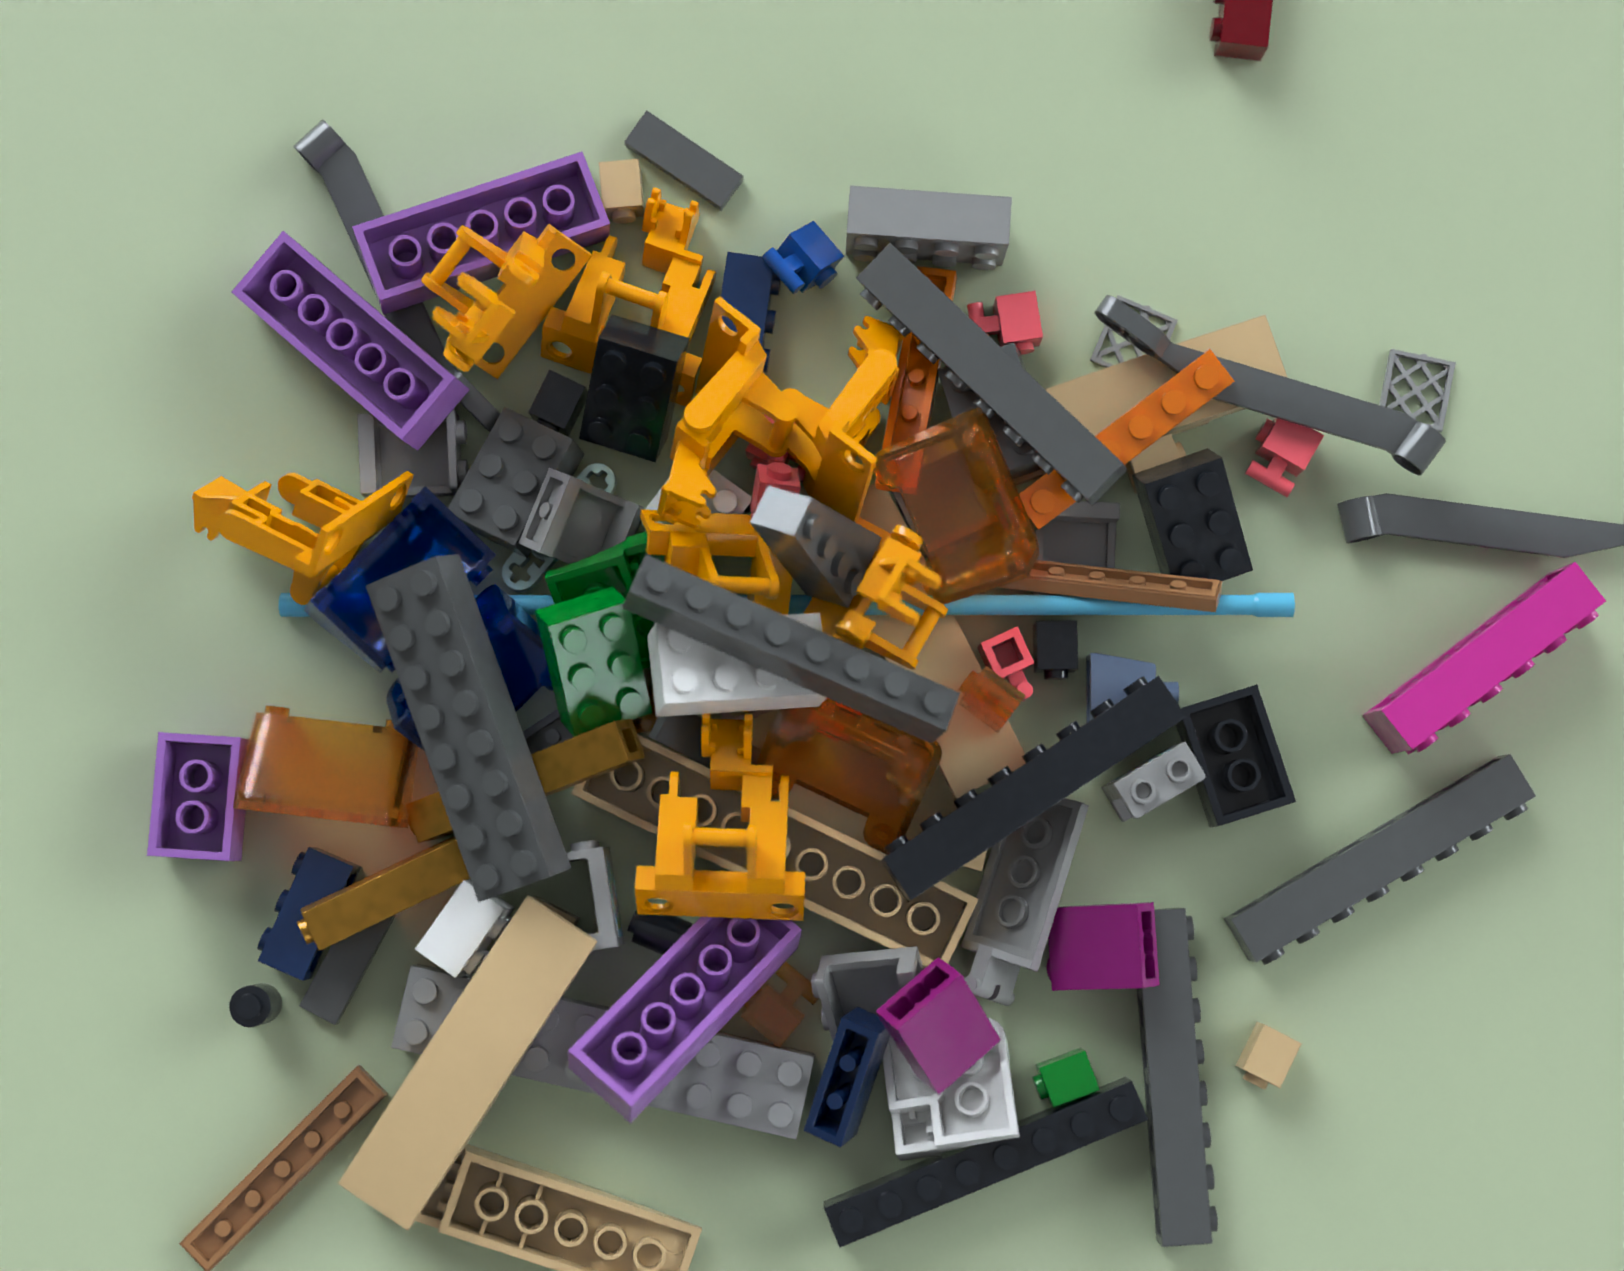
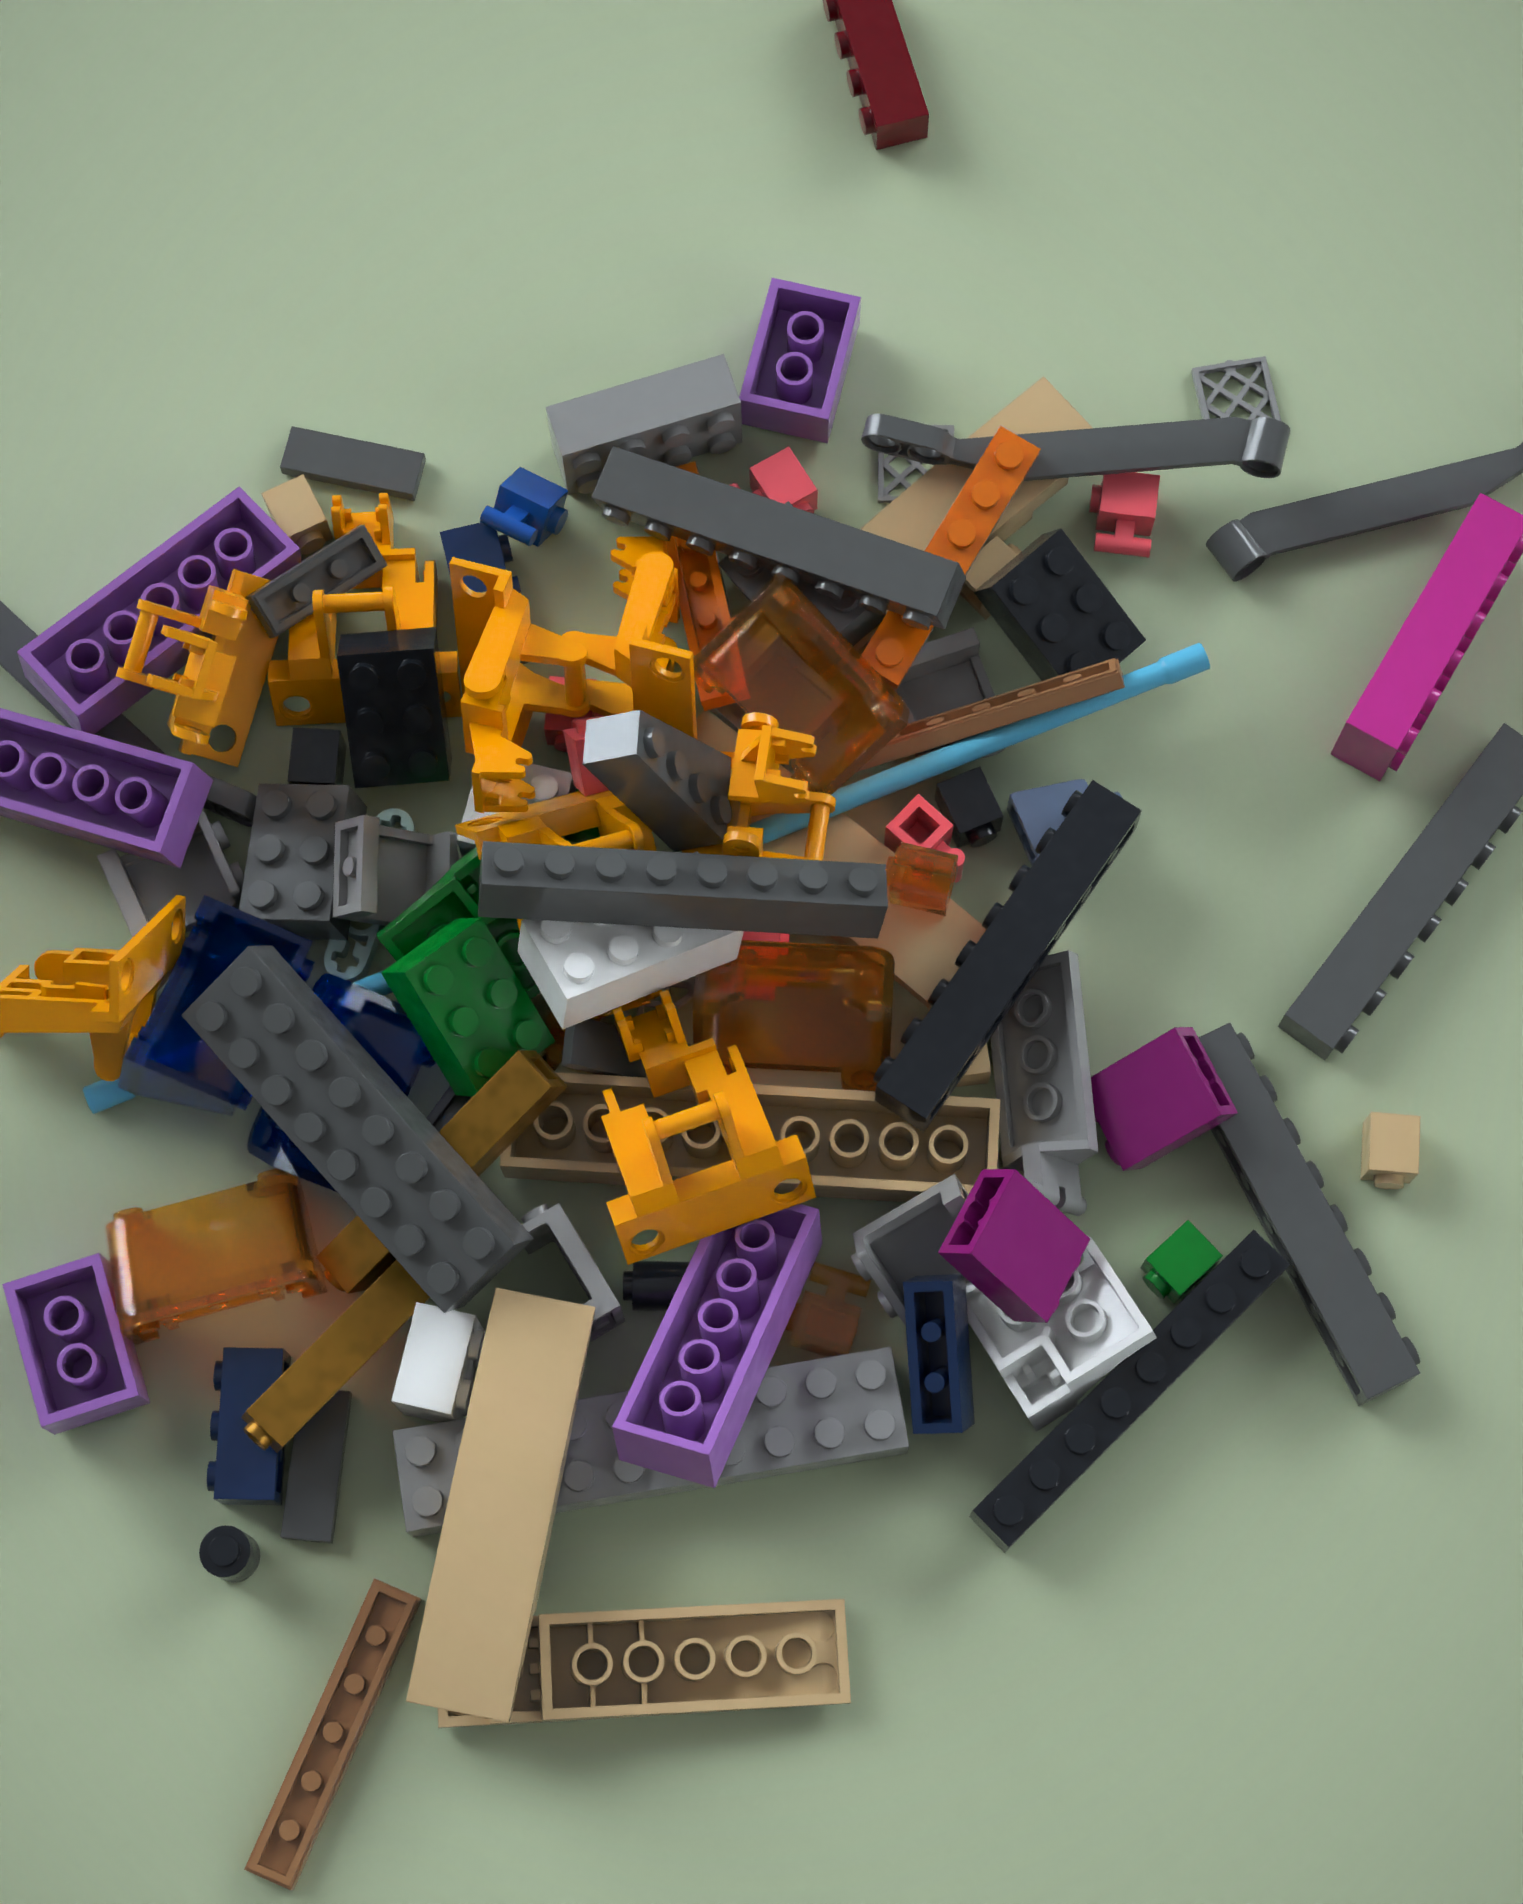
camera: 20 degrees left, 10 degrees down
light grey panel [1101,741,1206,822] -> none
black brick [1176,684,1296,827] -> none
none -> dark grey tile [246,525,387,638]
none -> medium lavender brick [739,278,861,443]

